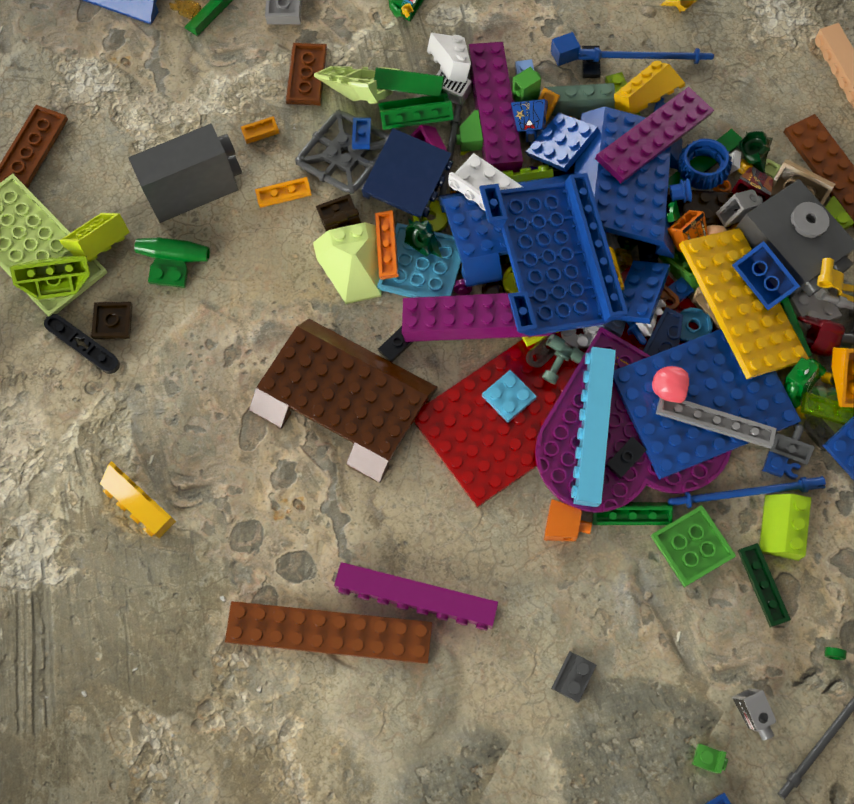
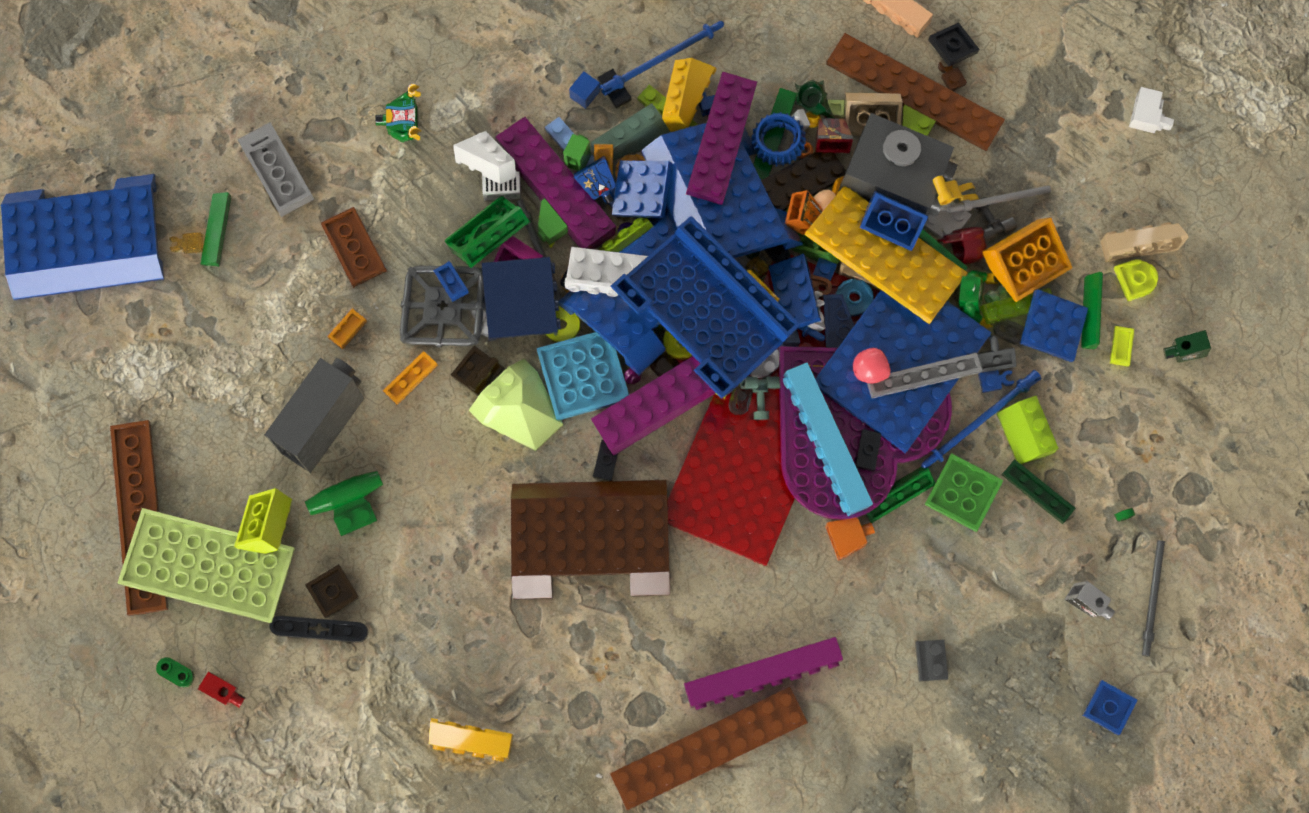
camera: 35 degrees left, 5 degrees up
lime wedge [10,256,90,300] -> none
yellowish green wedge [314,66,400,104] -> none
green slope [374,67,444,97] -> none
orange plate [375,210,399,280] -> none
dark green hair [404,218,443,258] -> none
medium azure plate [482,370,537,423] -> none
green tile [667,201,680,223] -> none
blue piece [669,178,692,203] -> none
bright green bracket [692,744,728,774] -> none
light grey torso [716,190,763,228] -> none

